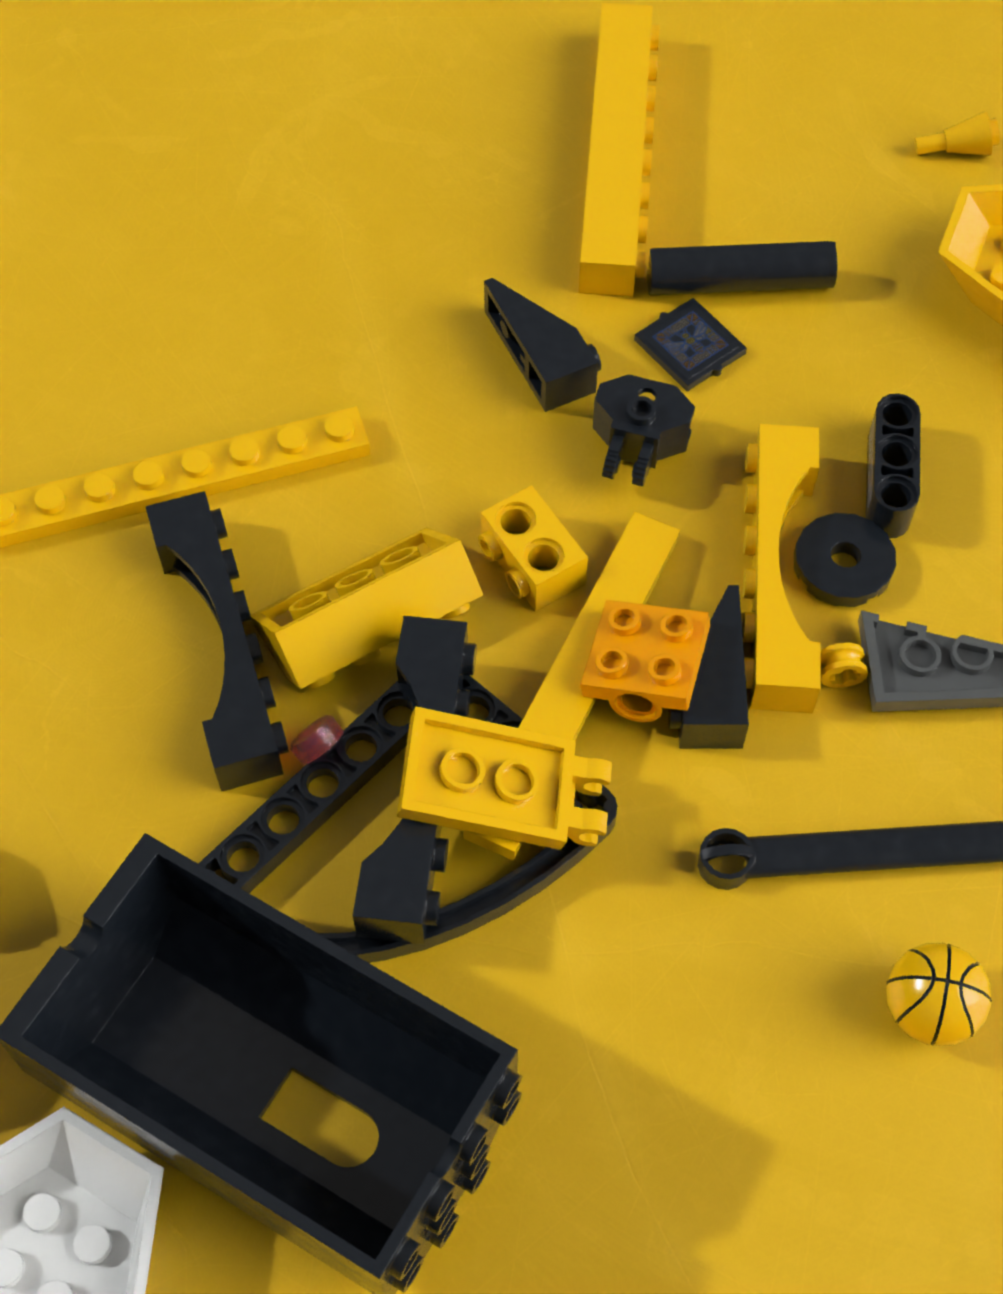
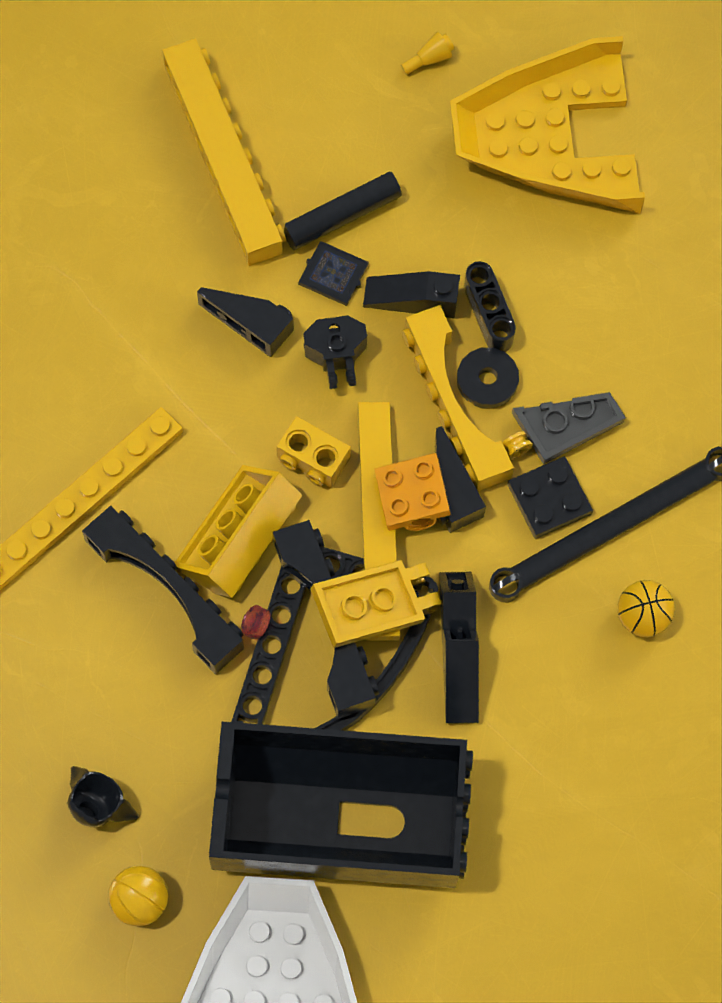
camera: 30 degrees left, 10 degrees up
none -> black slope [363,271,460,318]
none -> black slope [439,571,479,723]
none -> black plate [507,456,593,539]

